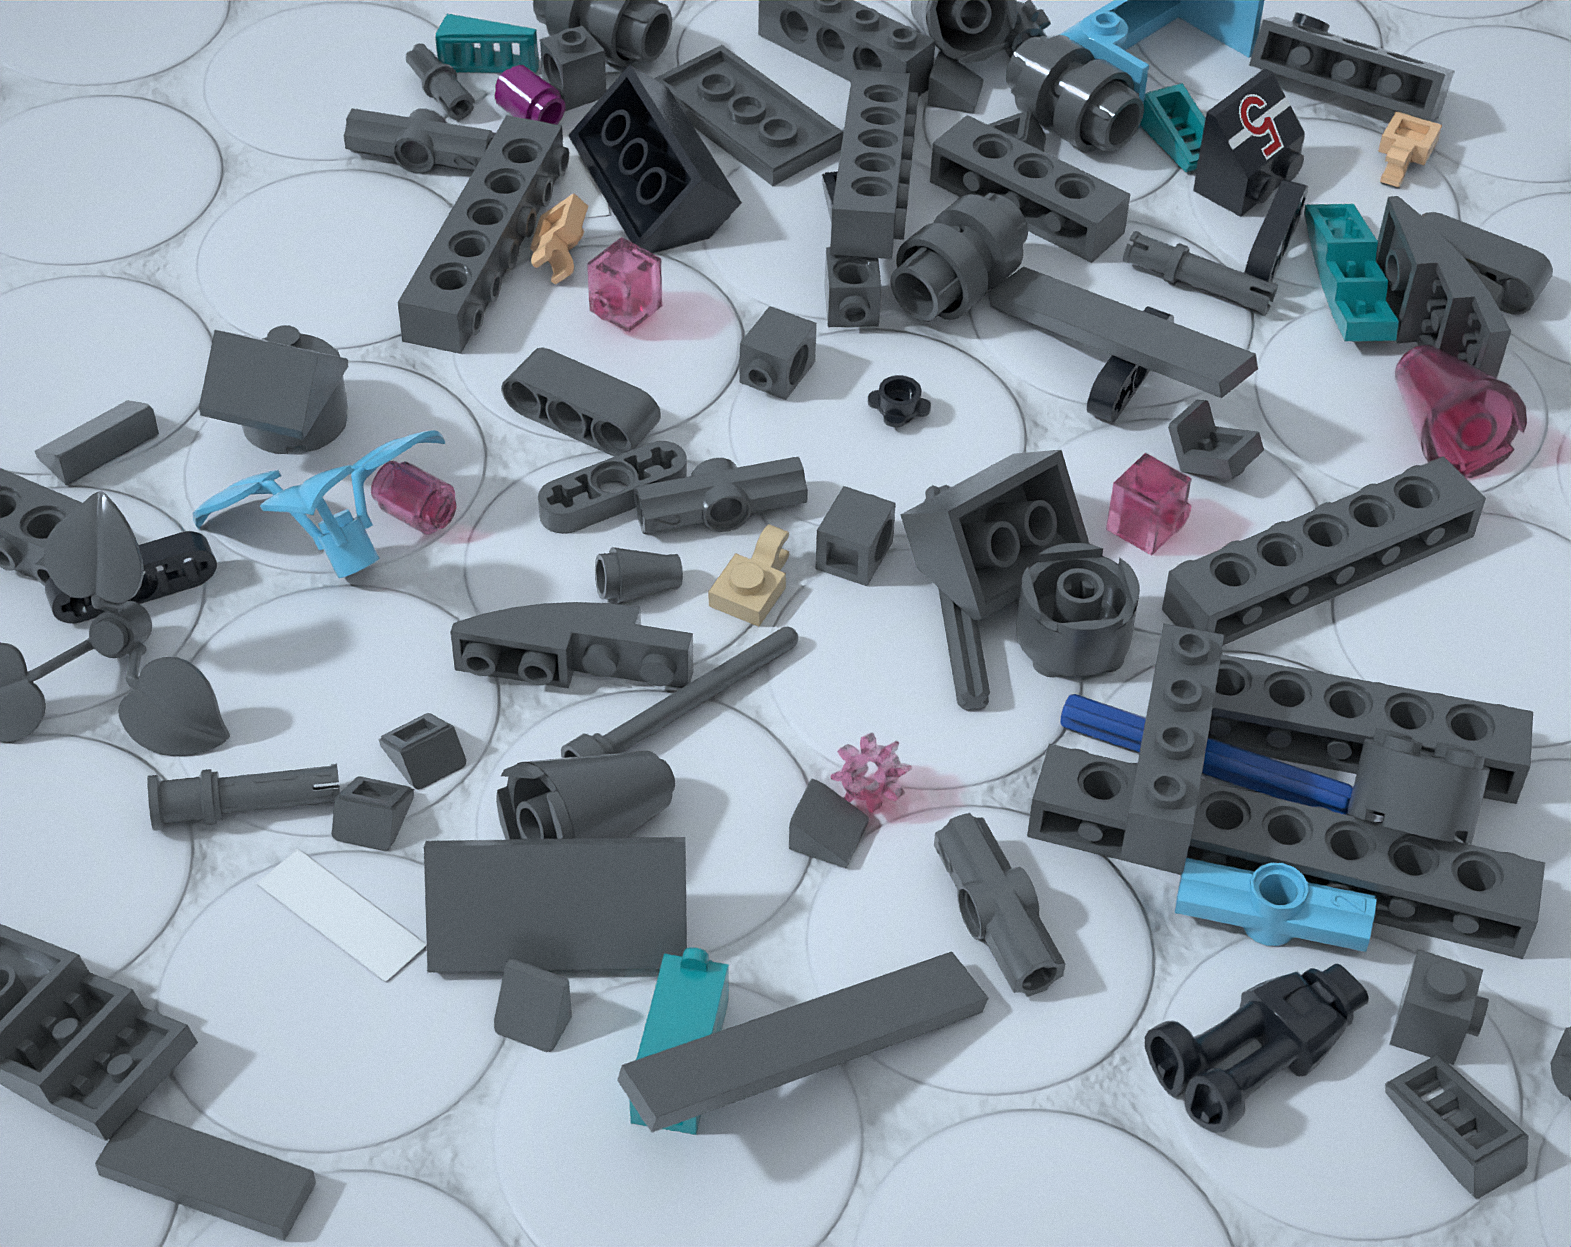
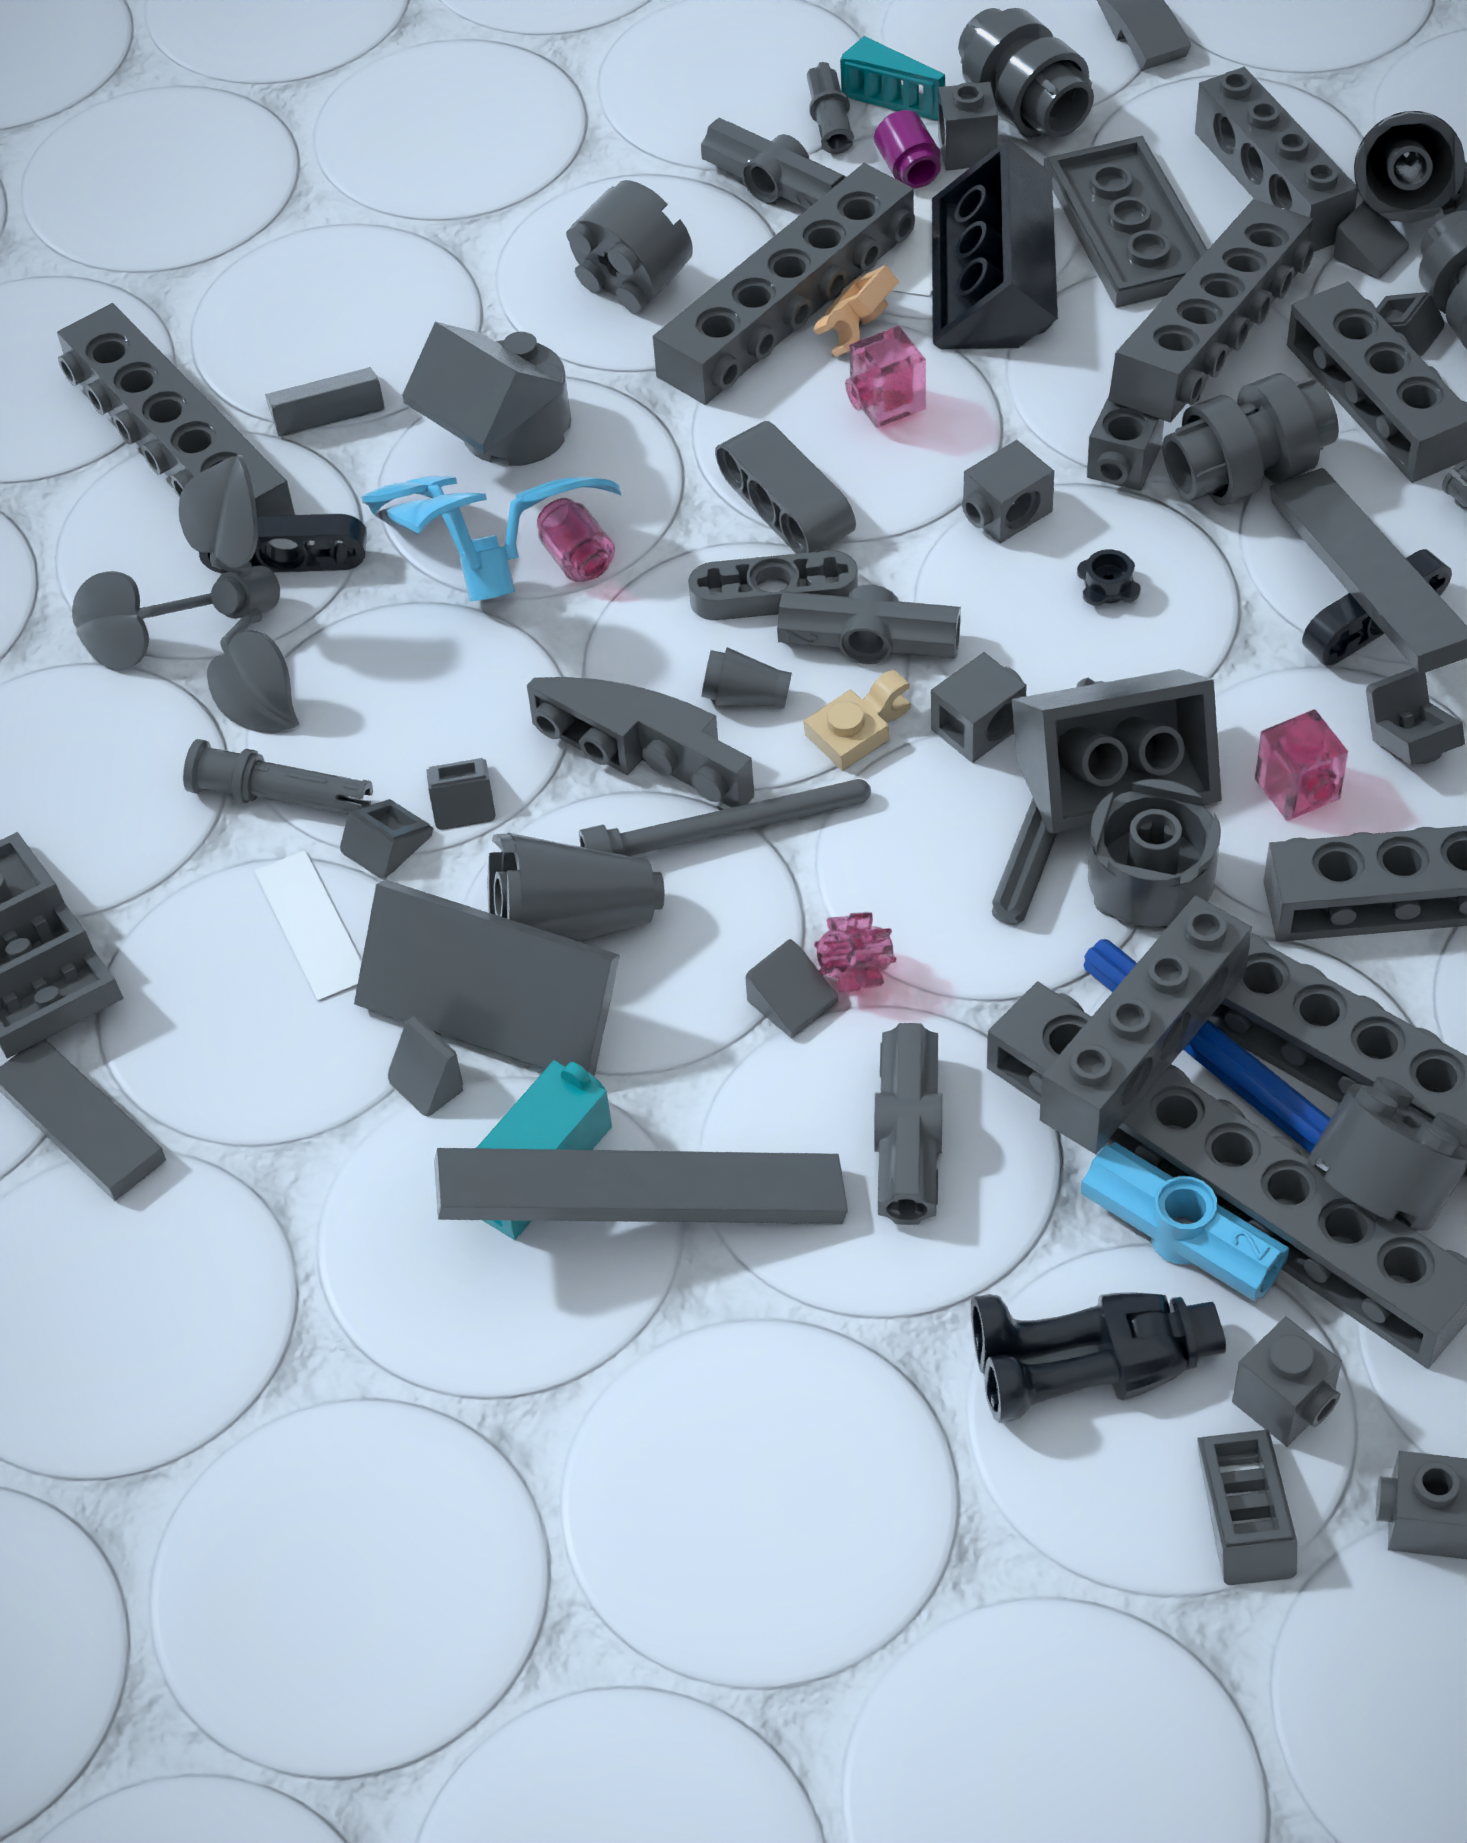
camera: 30 degrees right, 5 degrees up
none -> dark grey brick [566,180,693,313]

